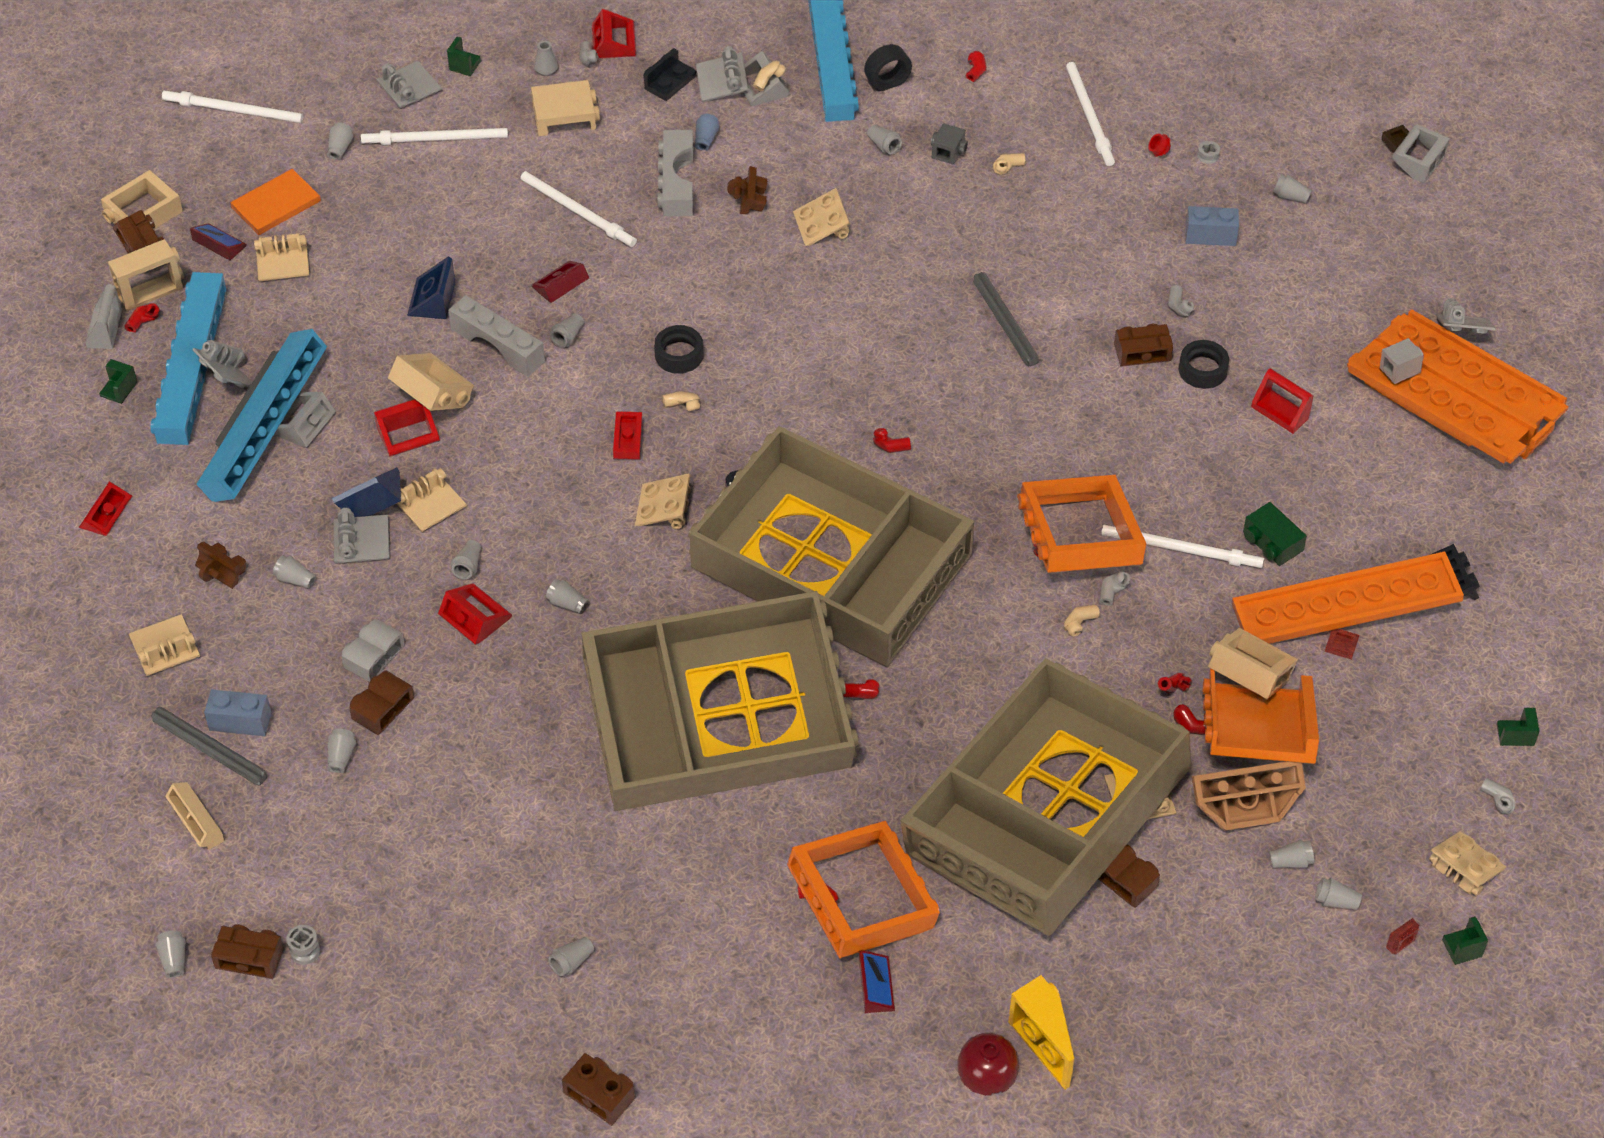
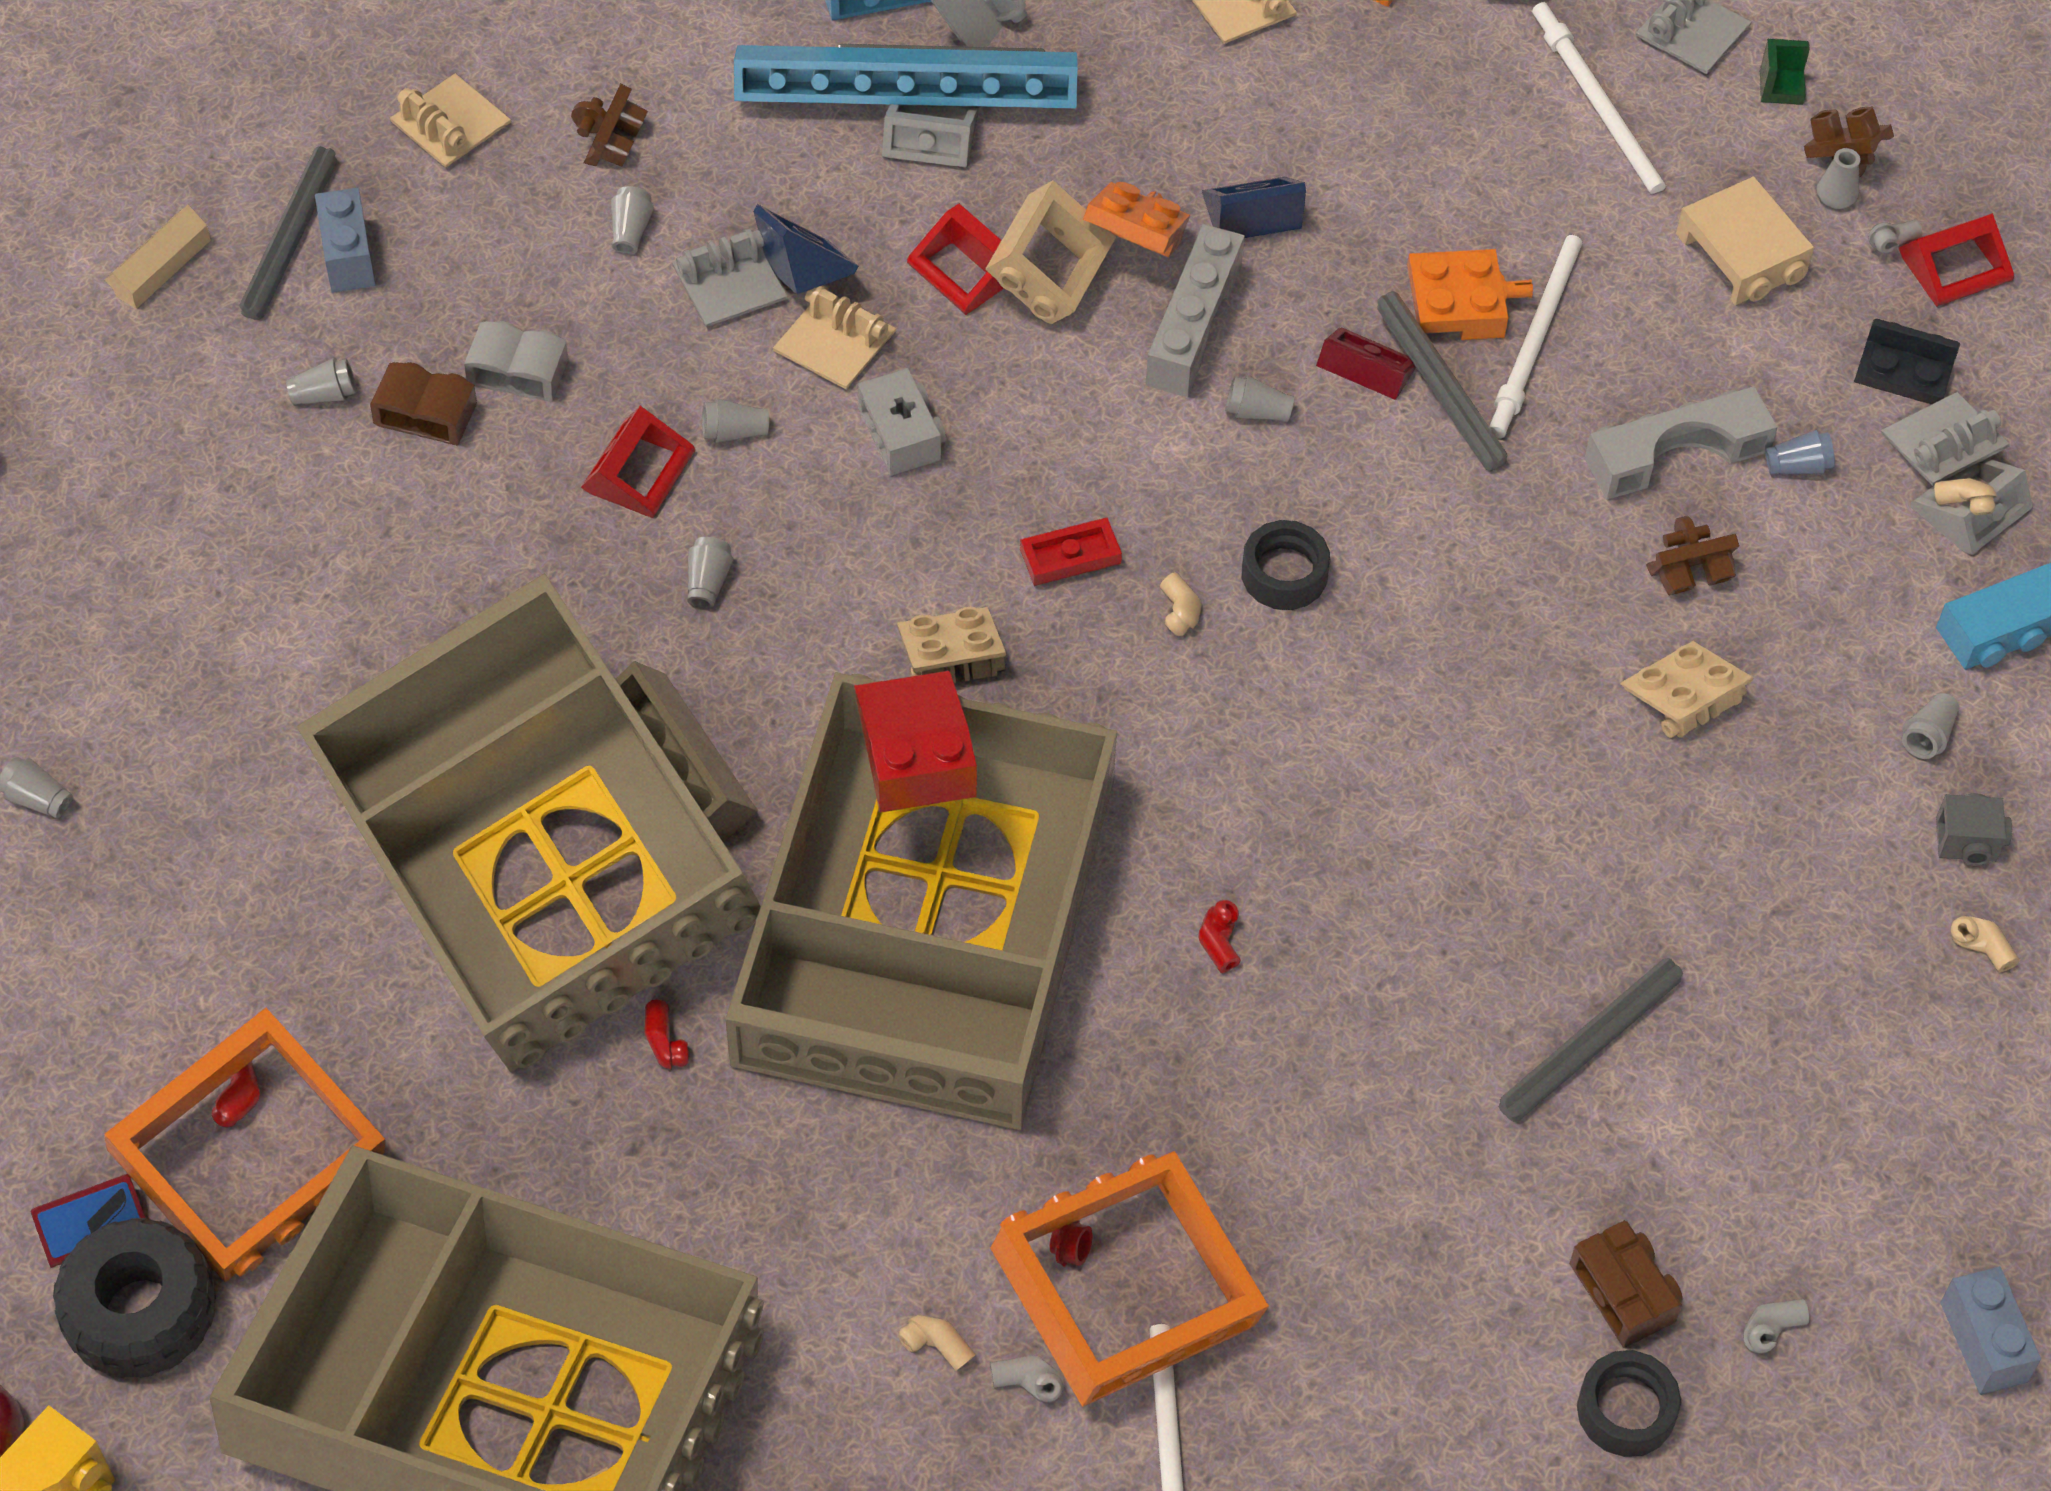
camera: 70 degrees right, 5 degrees up
none -> black tyre [53,1218,216,1378]
none -> red slope [854,671,977,813]
none -> light grey brick [858,368,946,476]
none -> orange plate [1083,182,1190,258]
none -> dark grey axle [1377,291,1507,471]
none -> orange plate [1407,249,1533,340]
none -> reddish brown hips [1804,106,1894,177]

